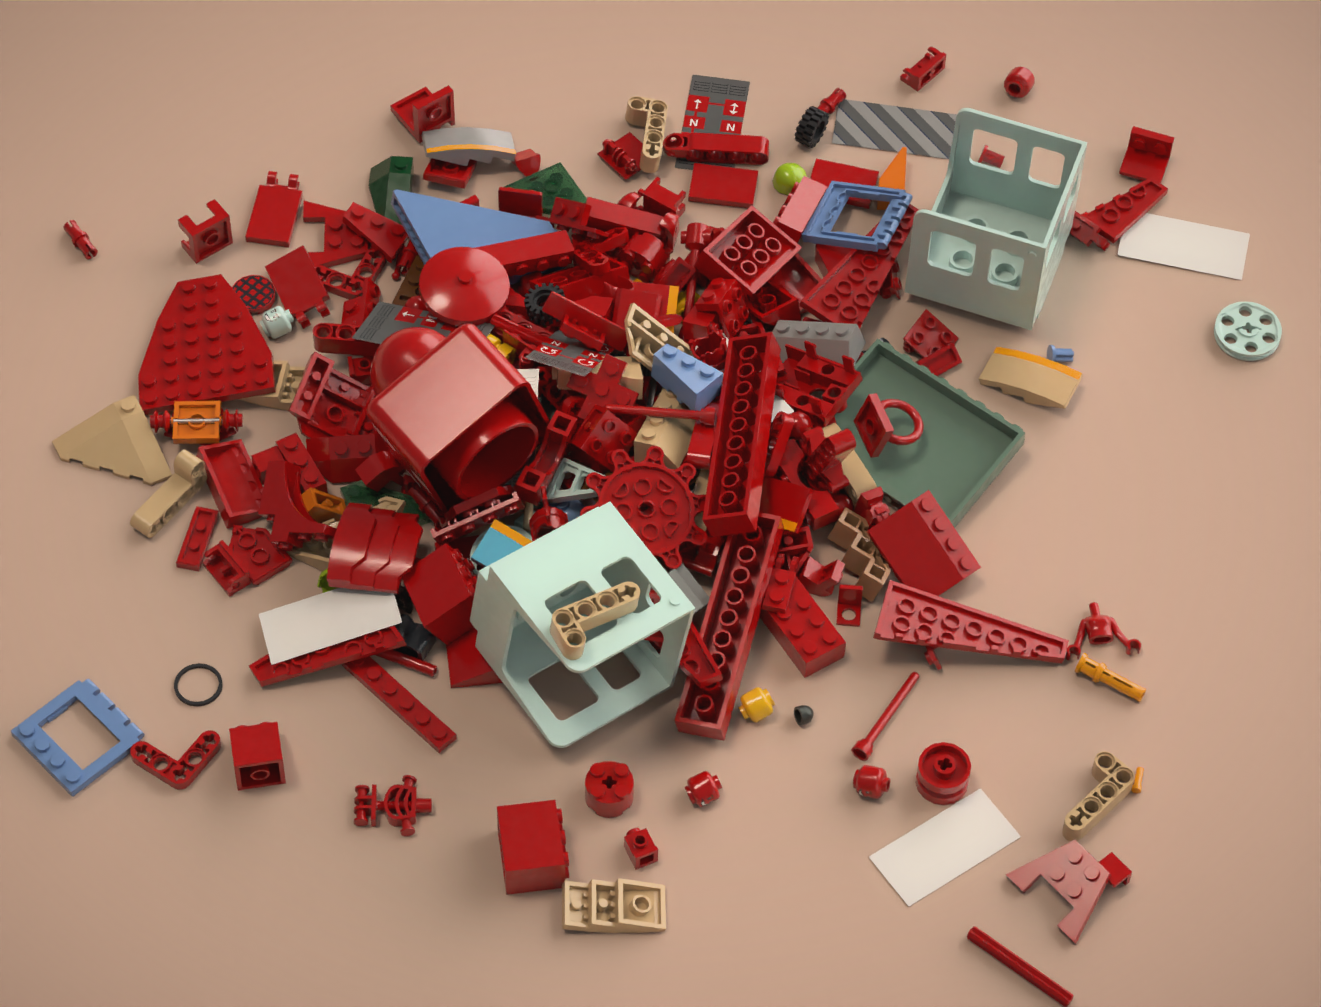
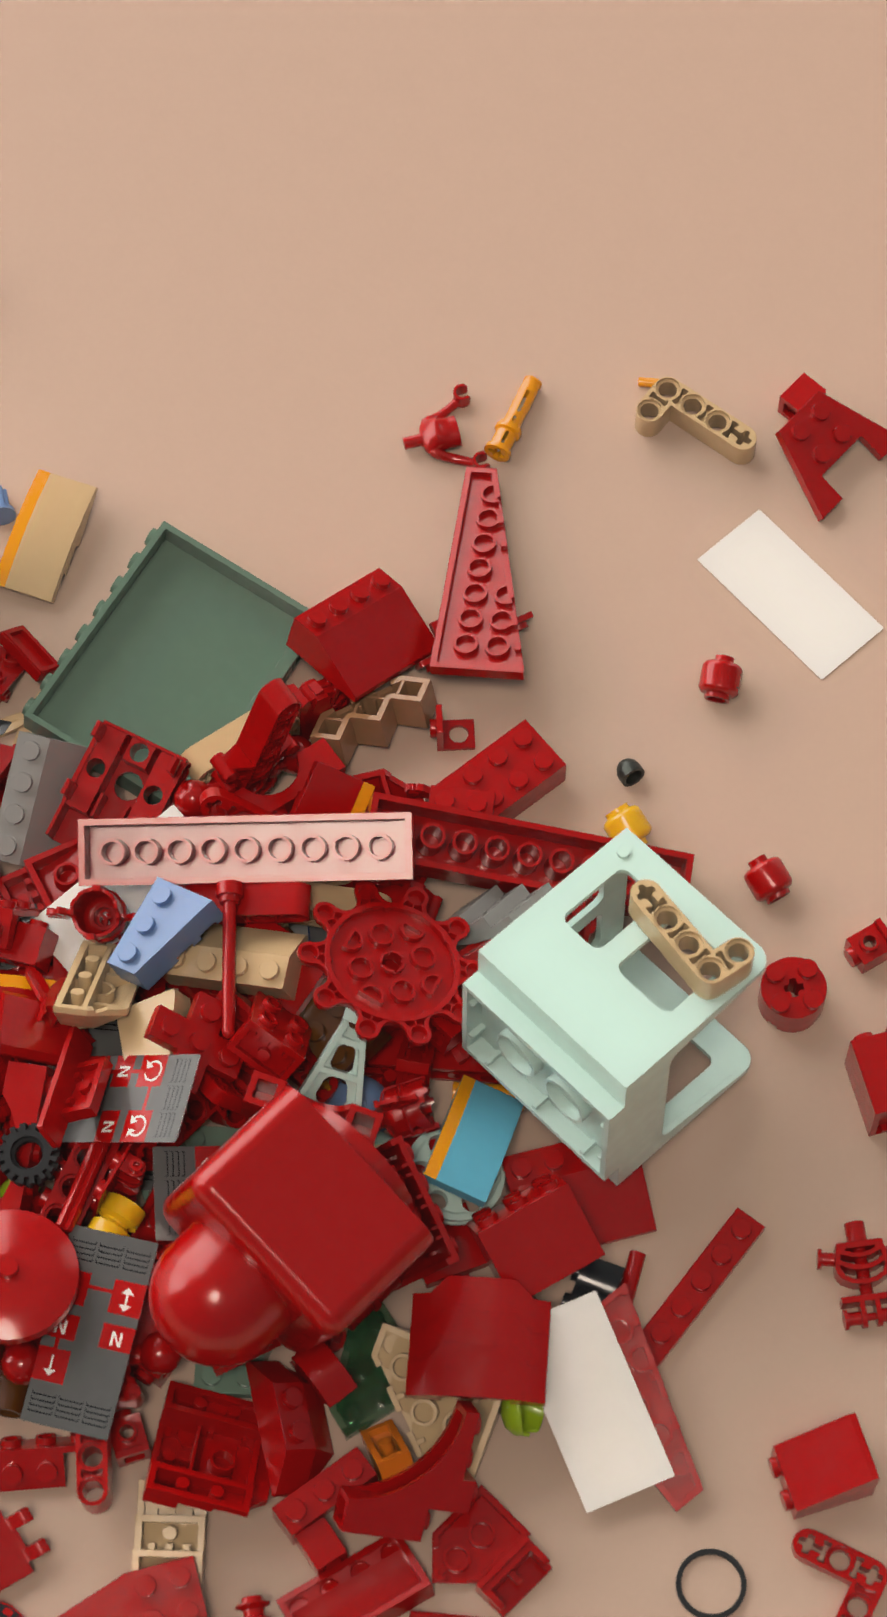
camera: 95 degrees left, 10 degrees up
light aqua head [259,306,294,339] -> none
red brick [797,557,845,597] -> none
red piece [851,672,919,761] -> none
red tile [853,393,923,458] -> none
red wheel [915,742,971,805] -> none

